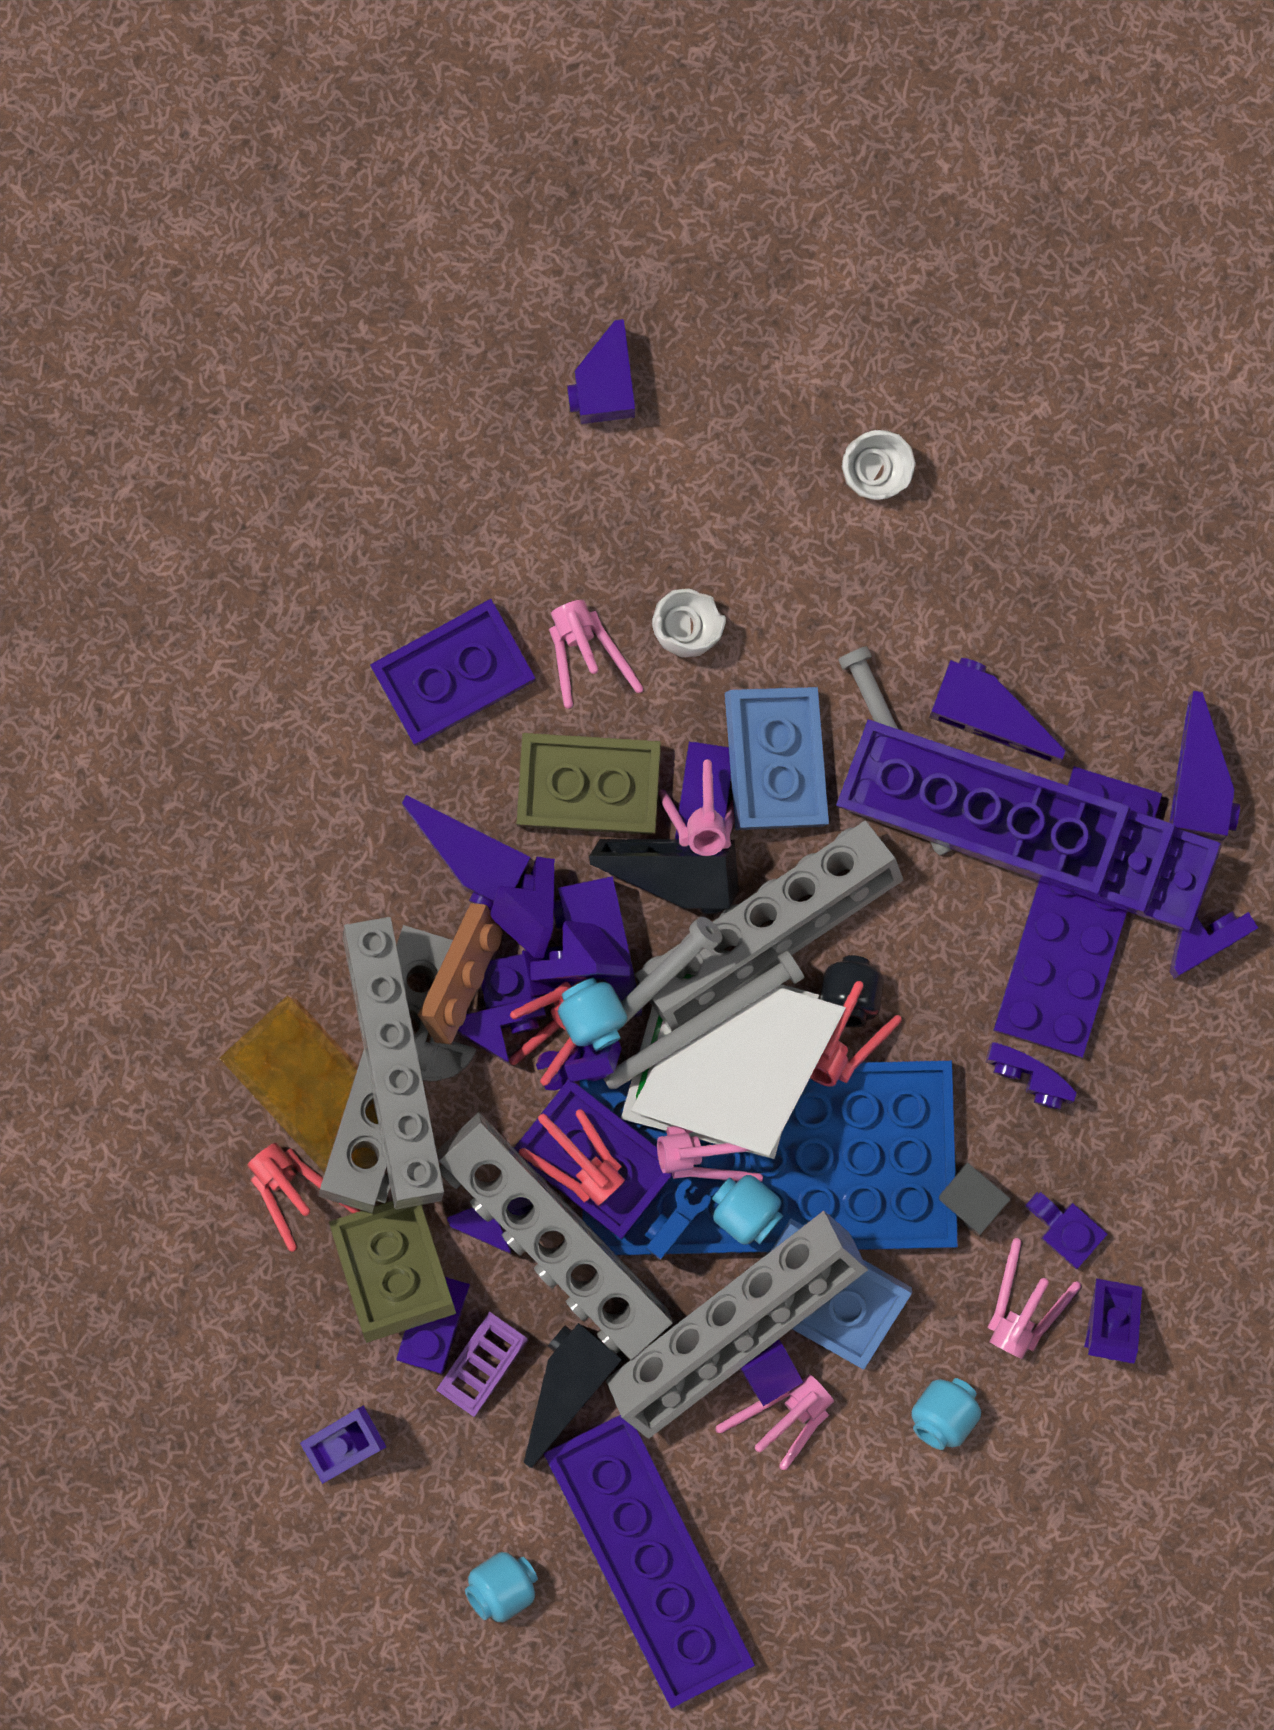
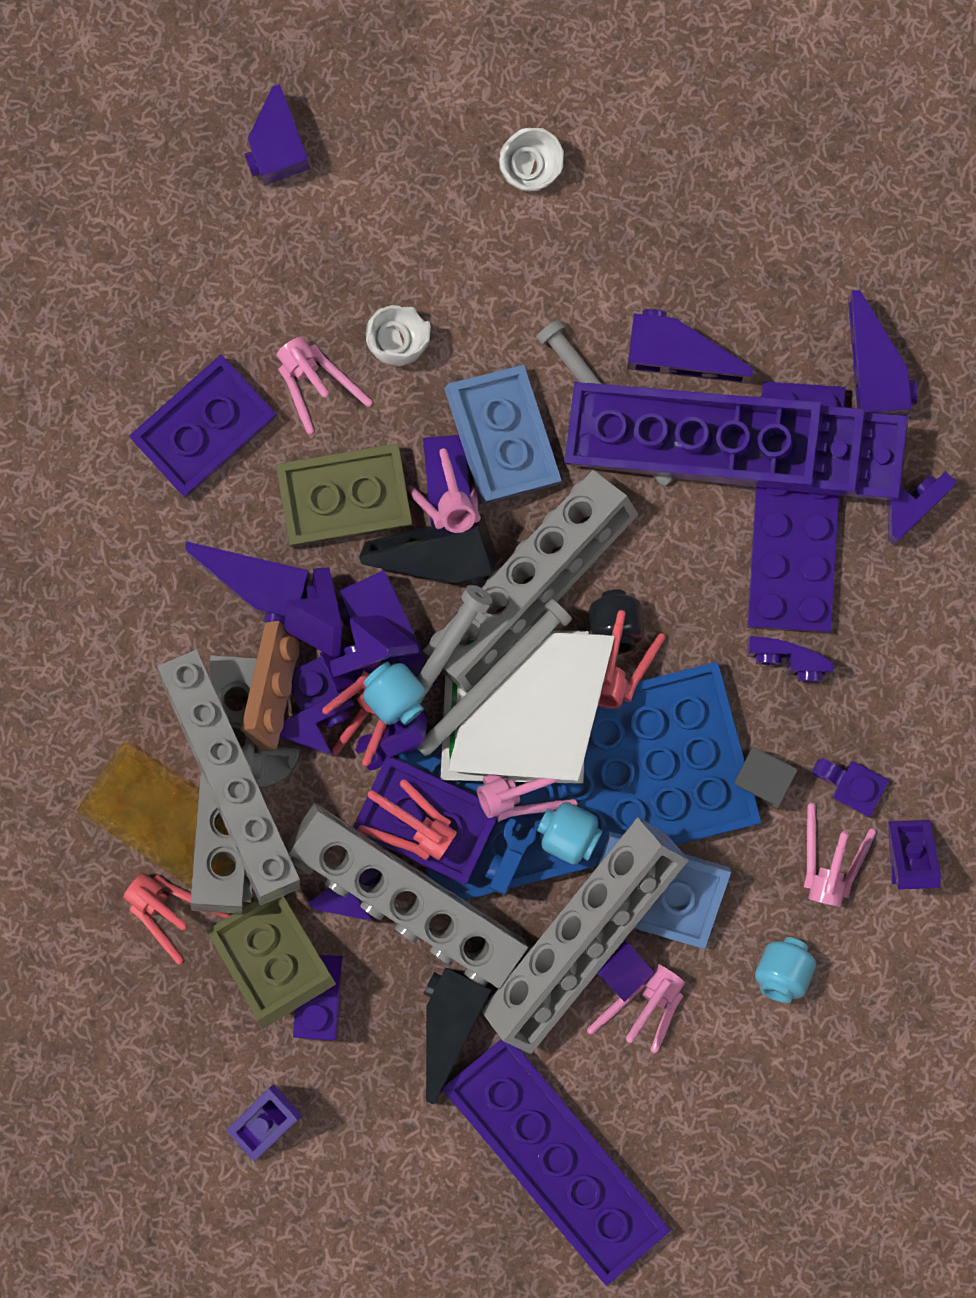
camera: 10 degrees left, 0 degrees up
medium lavender slope [436,1312,528,1418] -> none
medium azure head [465,1552,538,1623] -> none

